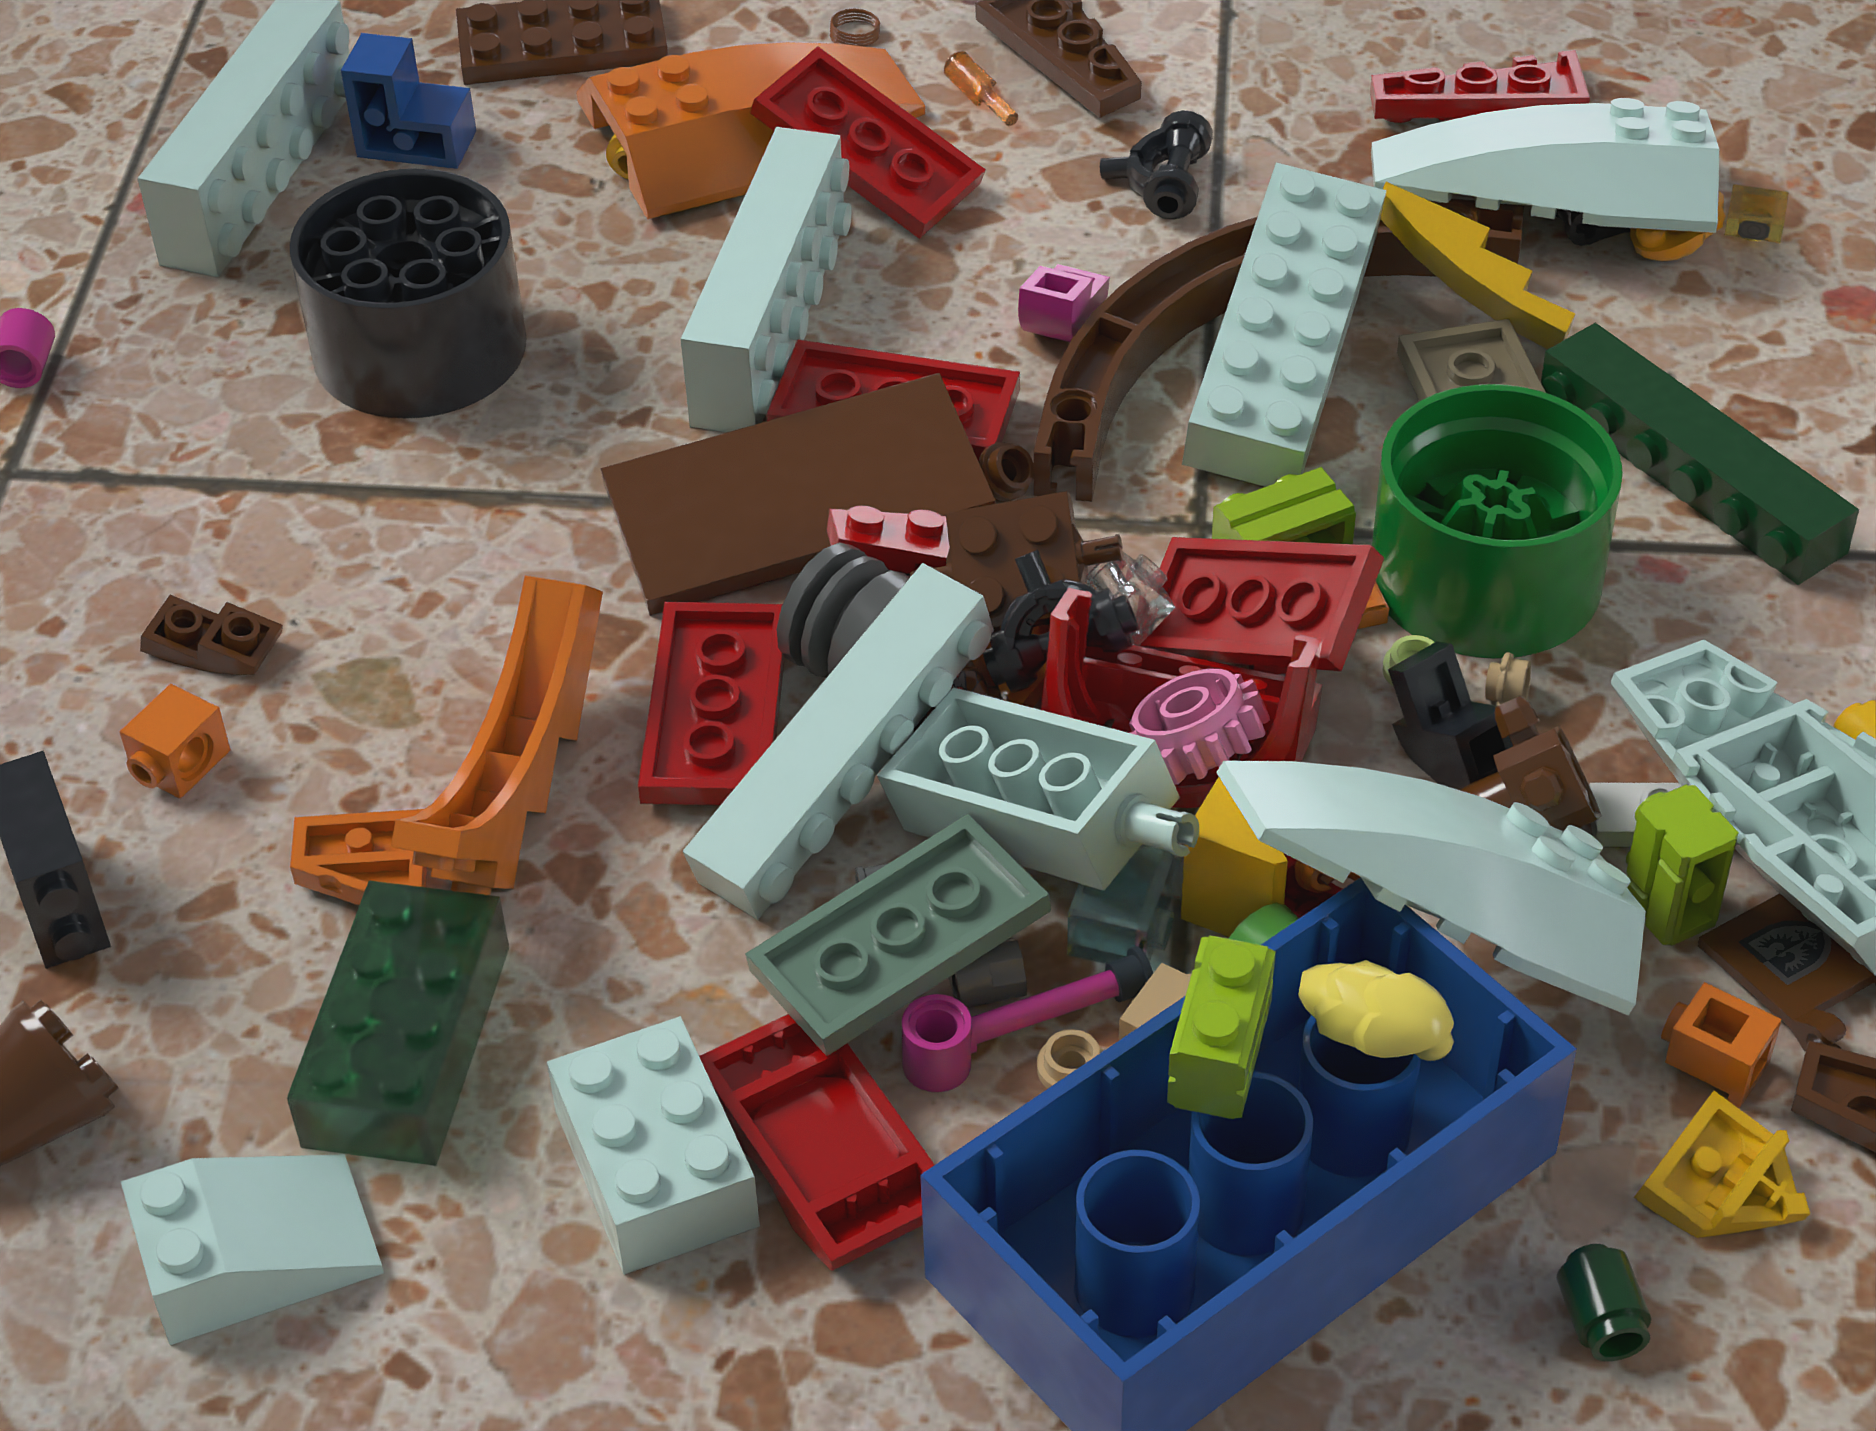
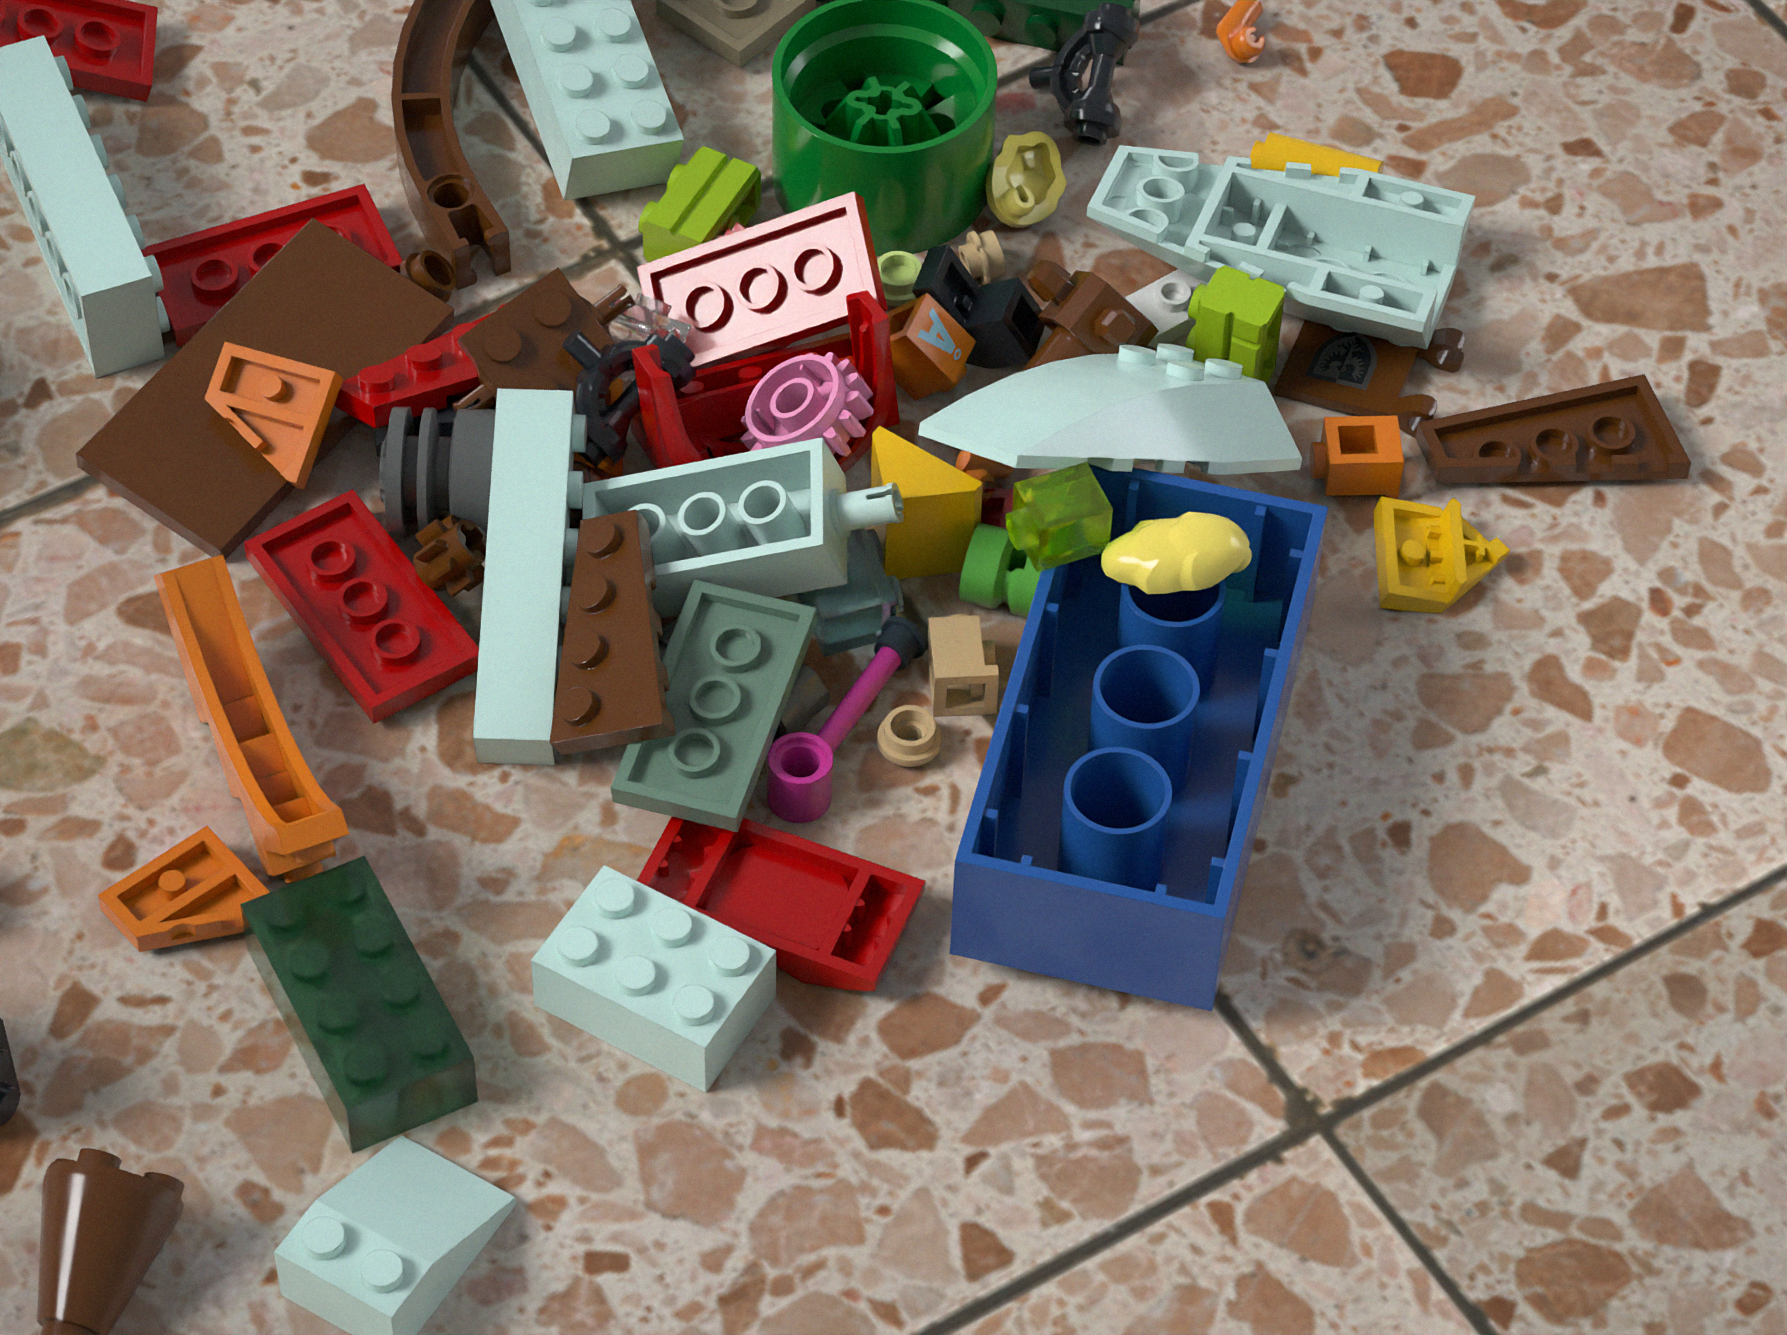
camera: 40 degrees left, 5 degrees up
dark pink brick [1018,264,1110,342] -> none
lime brick [1167,935,1276,1119] -> none
dark green brick [1556,1244,1651,1361] -> none
none -> orange wing [204,342,343,490]
none -> reddish brown gear [414,514,487,597]
none -> reddish brown wing [549,509,676,755]
none -> orange brick [887,293,976,401]
none -> light yellow arm [985,131,1067,228]
none -> clear neon green brick [1006,462,1113,572]
none -> black piece [1029,3,1140,146]

